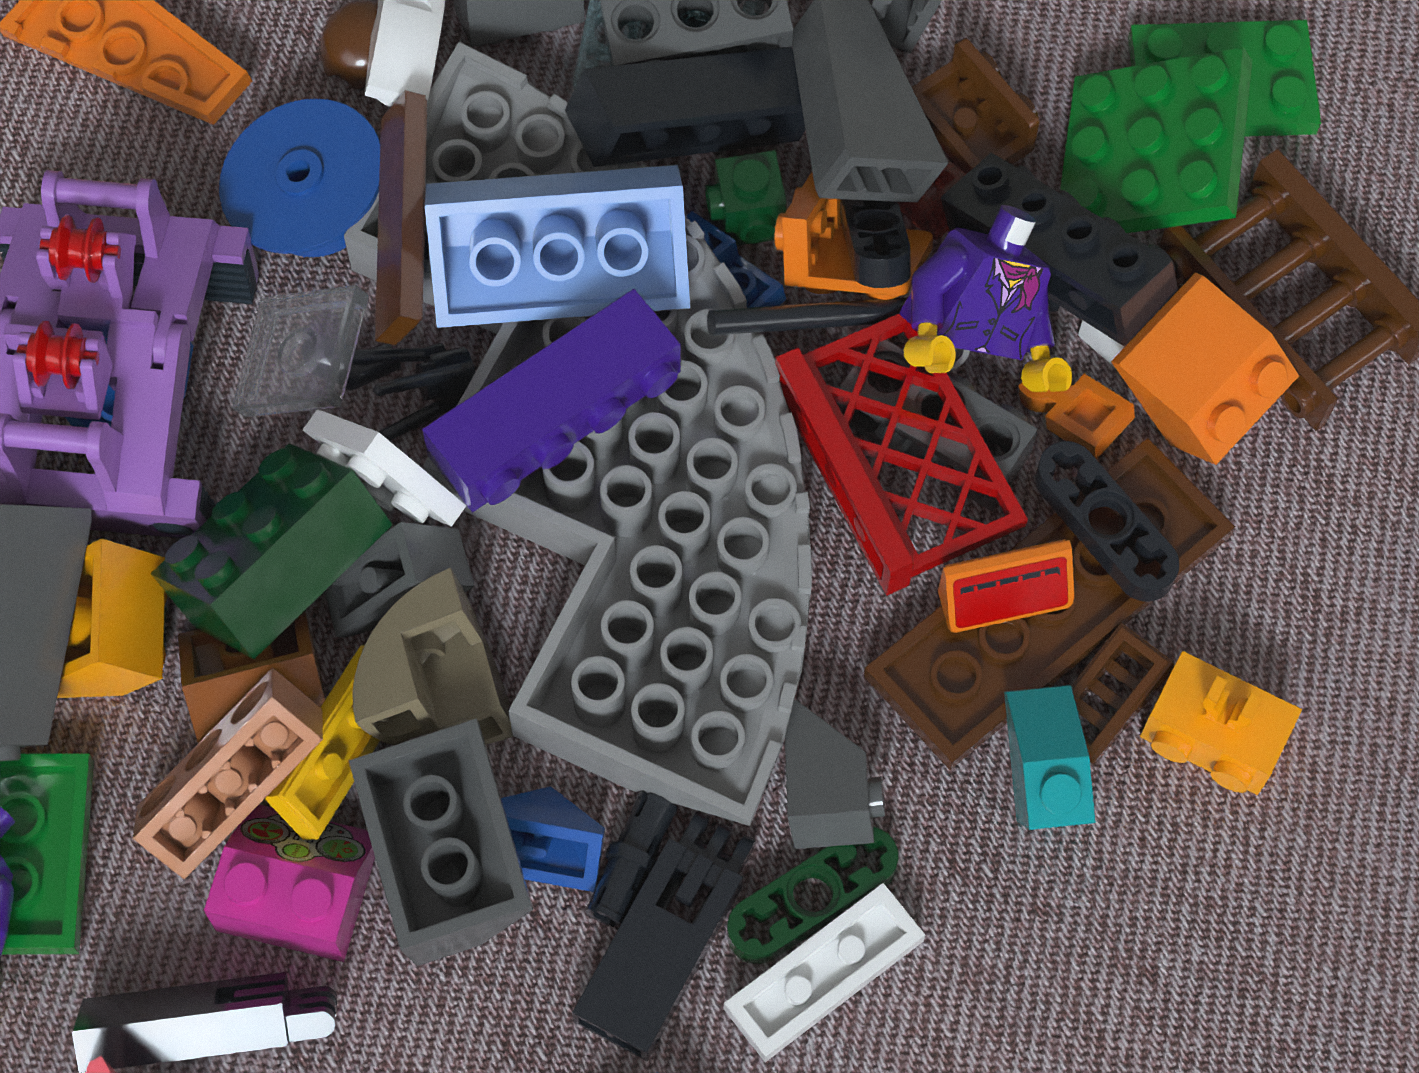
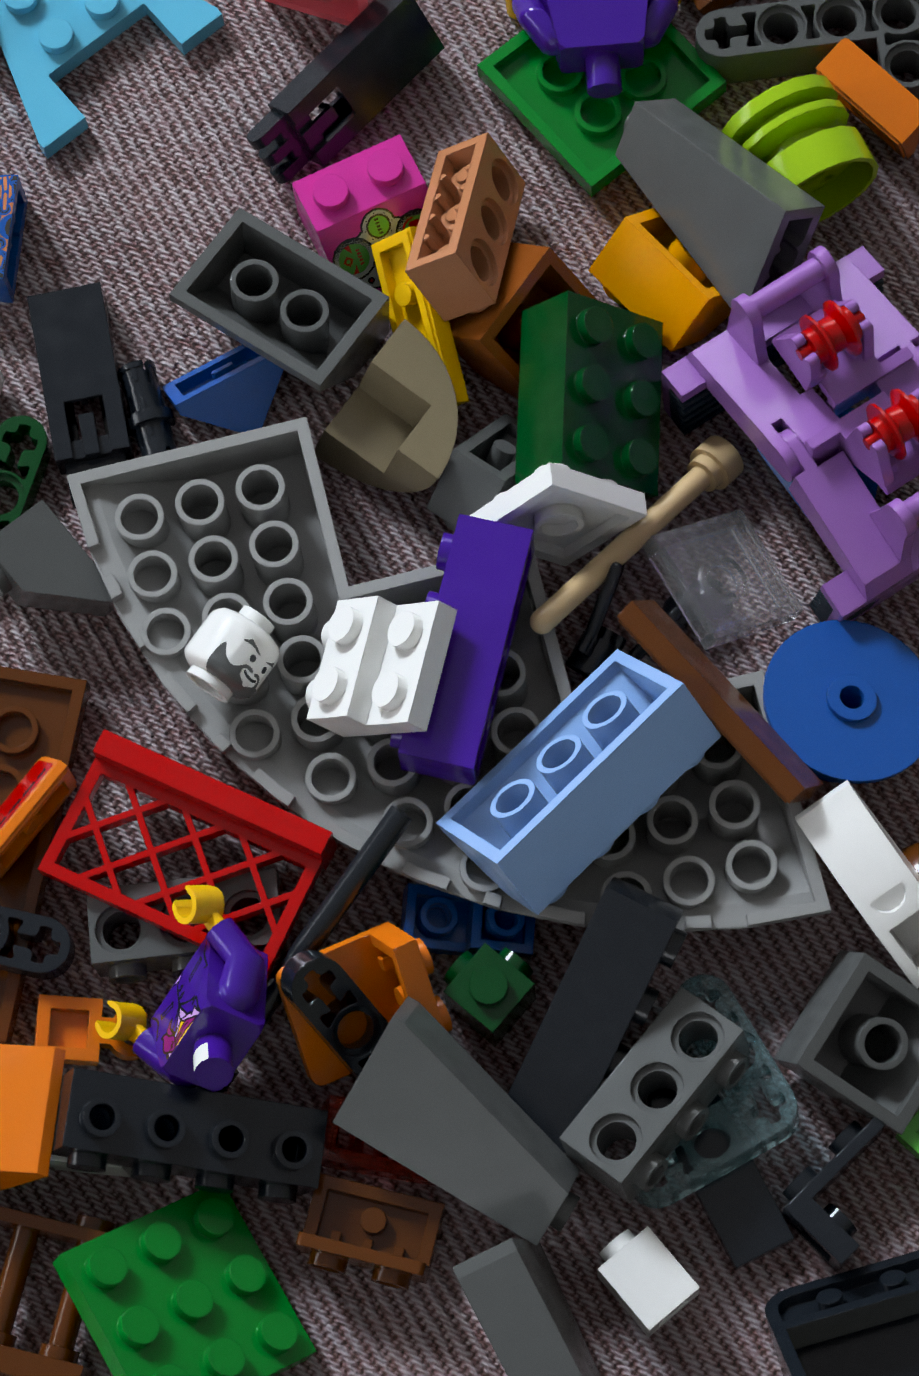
camera: 150 degrees right, 5 degrees up
none -> white head [185,605,279,703]
none -> white plate [305,596,457,737]
none -> tan piece [530,435,744,634]

